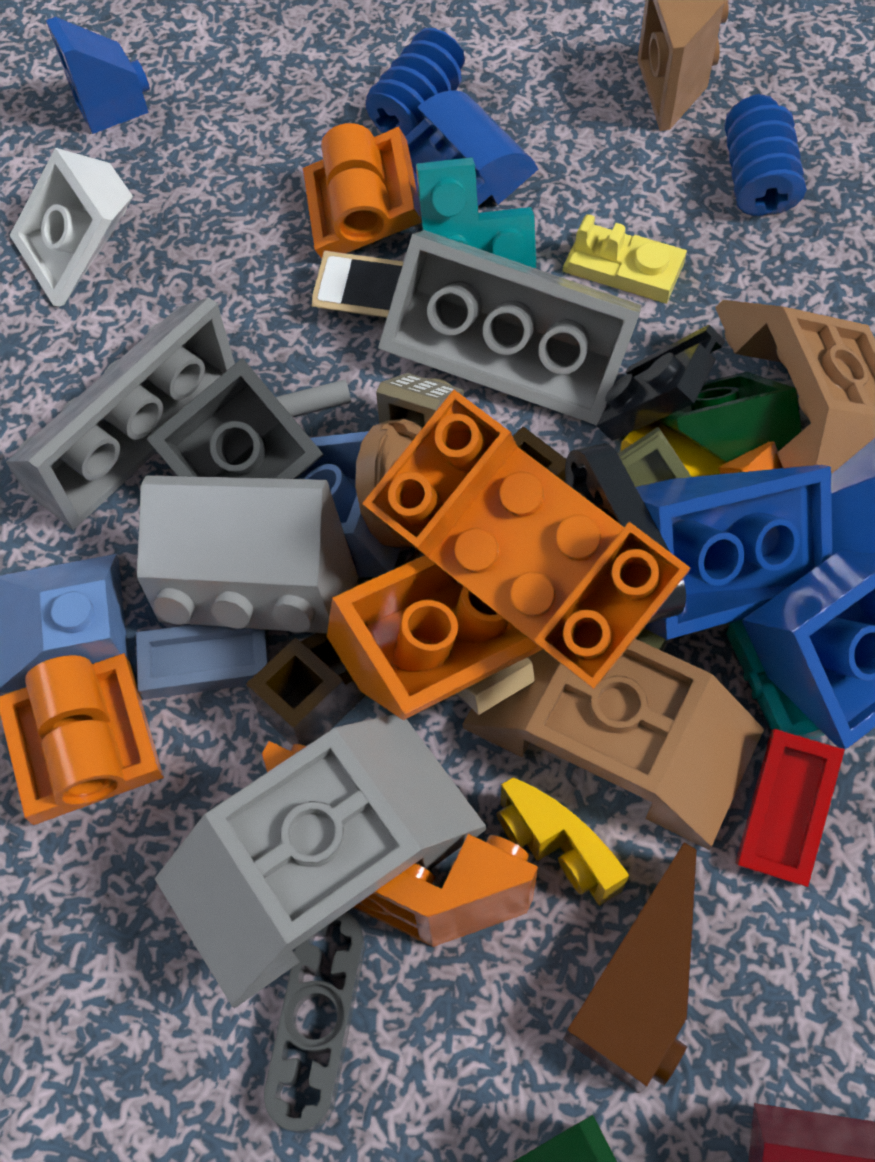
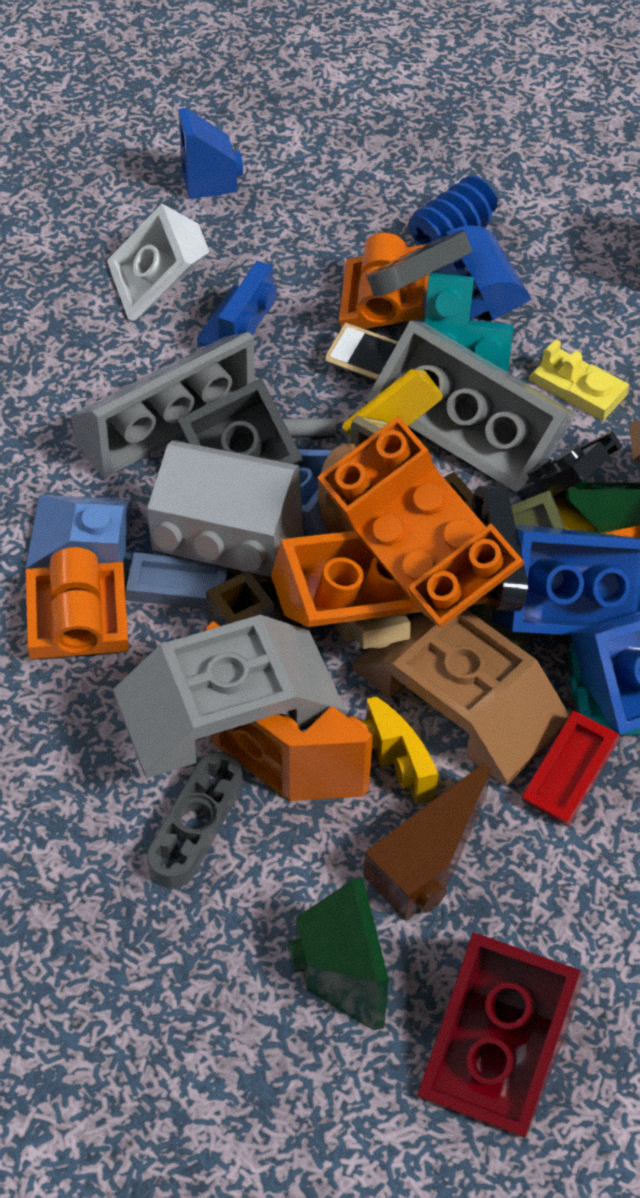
camera: 10 degrees right, 10 degrees down
none -> blue bracket [197,261,277,348]
none -> yellow slope [342,369,443,436]
none -> dark grey beam [366,230,472,297]

